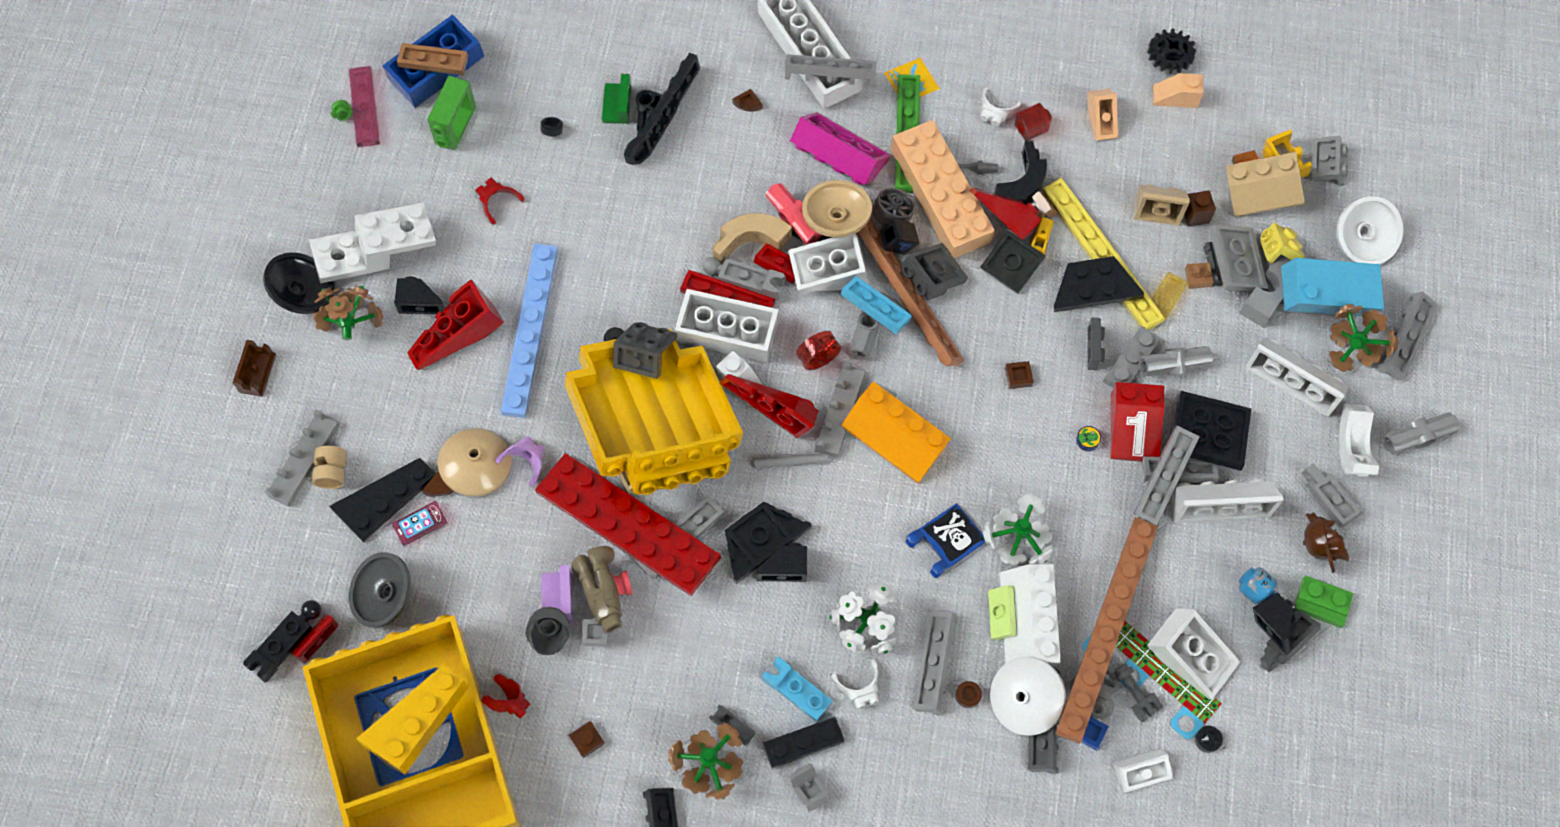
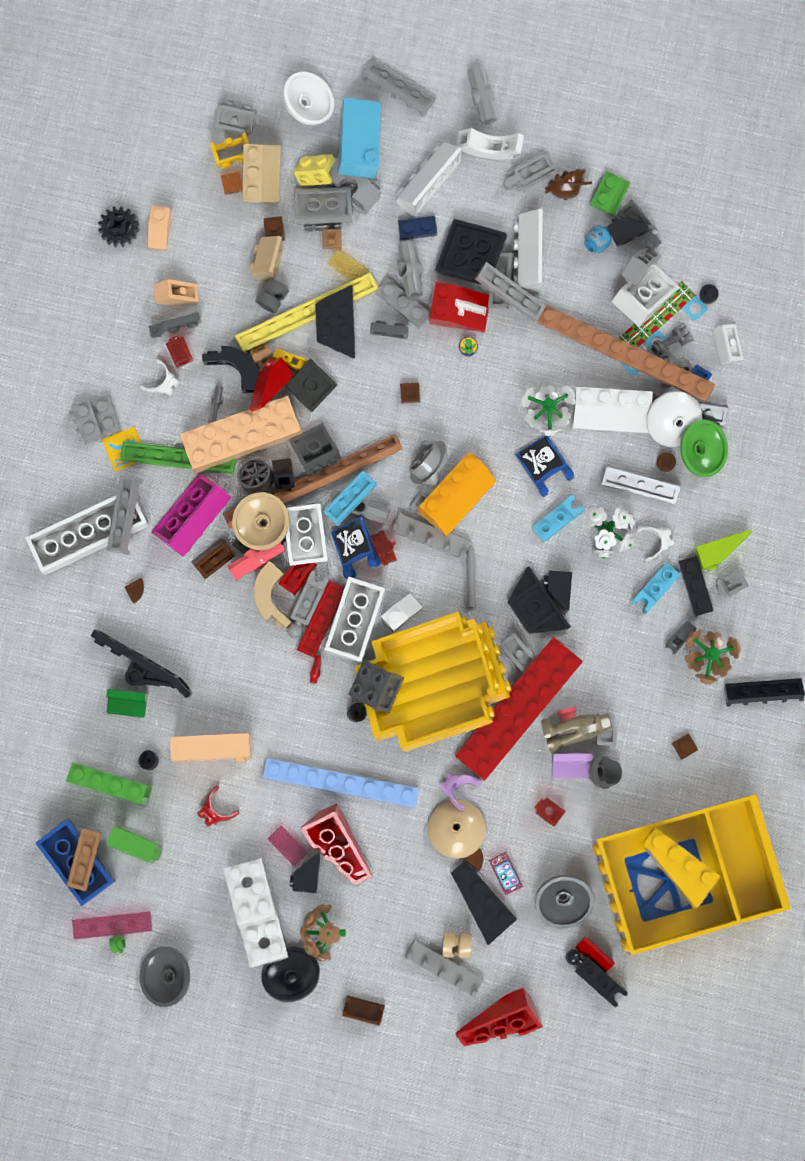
camera: 85 degrees left, 15 degrees up
red helmet [481,674,531,719] -> none
red wedge [720,374,819,438] -> none
yellowish green plate [988,585,1017,640] -> none
medium nougat plant [1329,304,1399,372] -> none
none -> bright green window [66,763,153,806]
none -> light grey plate [70,395,121,444]
none -> dark grey dish [140,947,190,1007]
none -> dark grey hinge [149,313,202,338]
none -> light nougat brick [170,733,252,763]
none -> reddish brown slope [192,539,235,579]
none -> dark grey wheel [255,278,289,314]
none -> clear pink tile [267,825,308,867]
none -> red piece [309,655,321,684]
none -> flag [331,517,381,579]
none -> dark blue plate [398,216,437,240]
none -> light grey piece [409,440,449,485]
none -> red wedge [455,987,543,1046]
none -> medium azure plate [532,495,585,543]
none -> clear red brick [534,797,566,827]
none -> light grey slope [621,246,661,285]
none -> bright green dish [680,420,728,477]
none -> lime slope [694,529,752,572]

